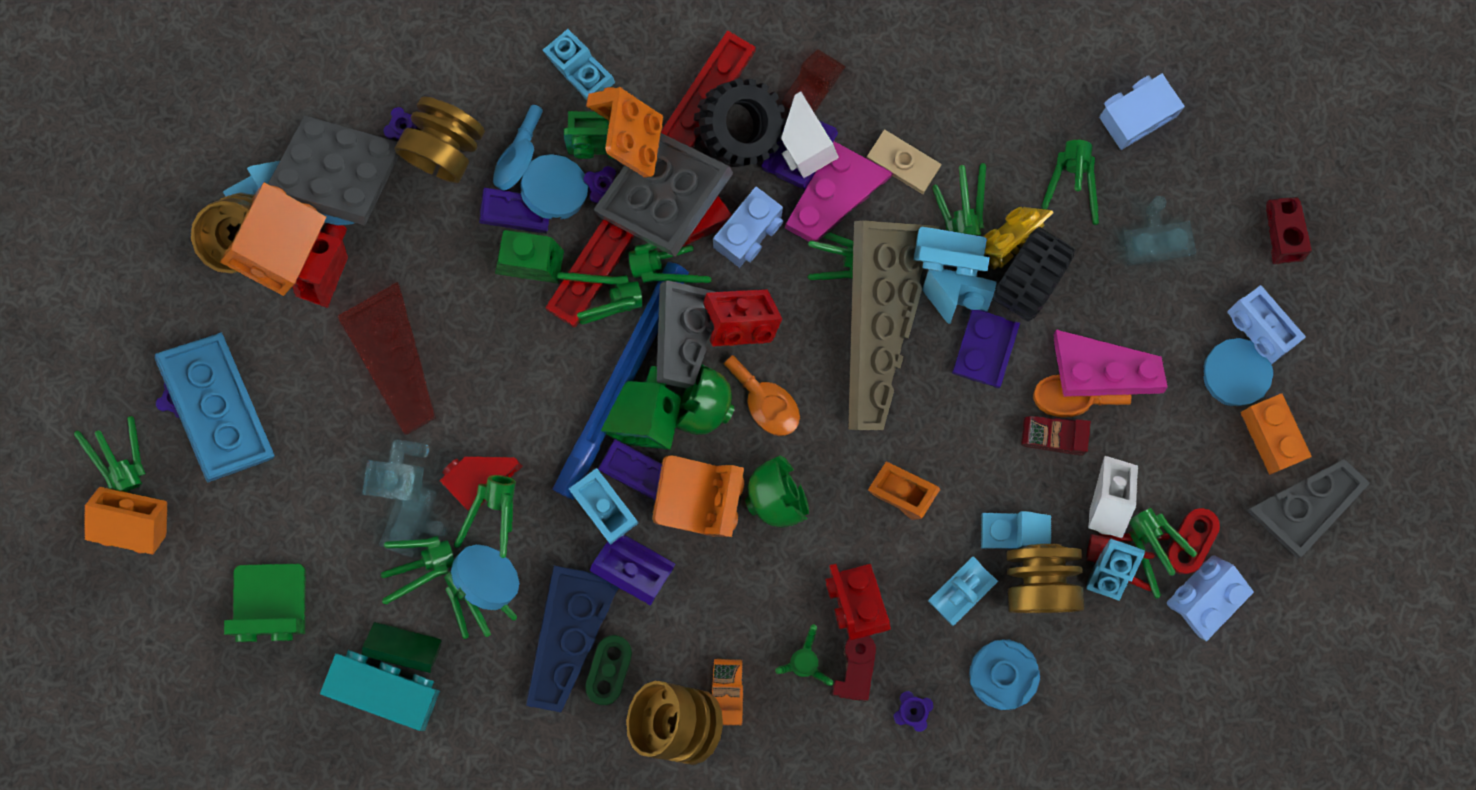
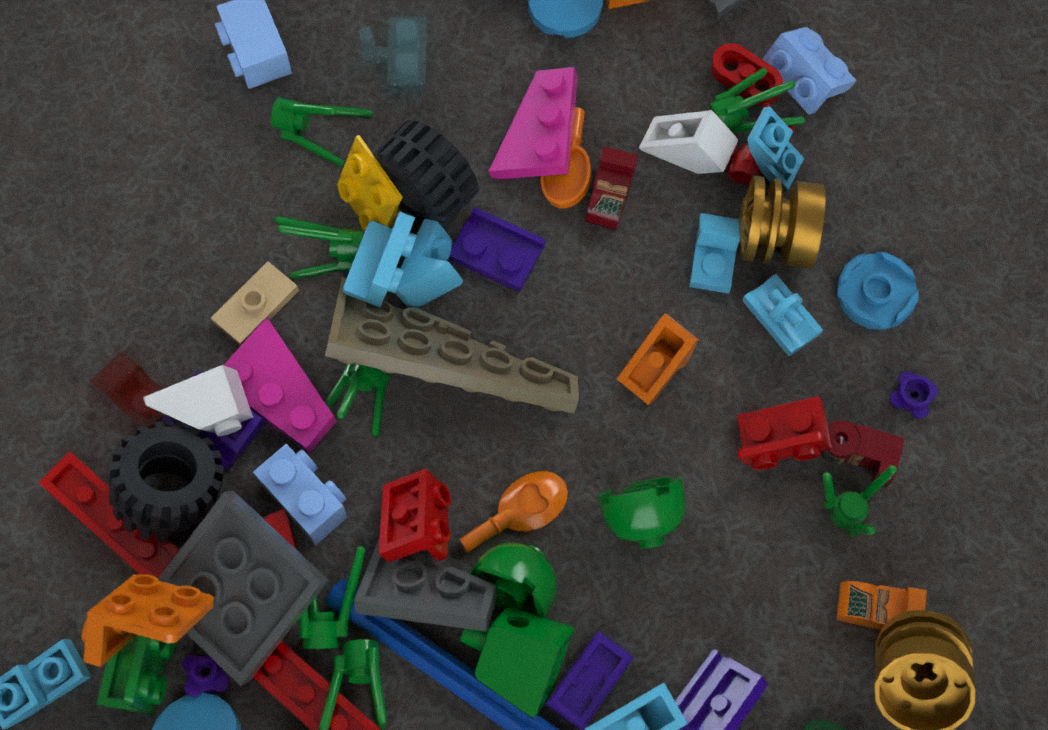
camera: 80 degrees left, 10 degrees down
orange bracket [652,455,744,537] -> none

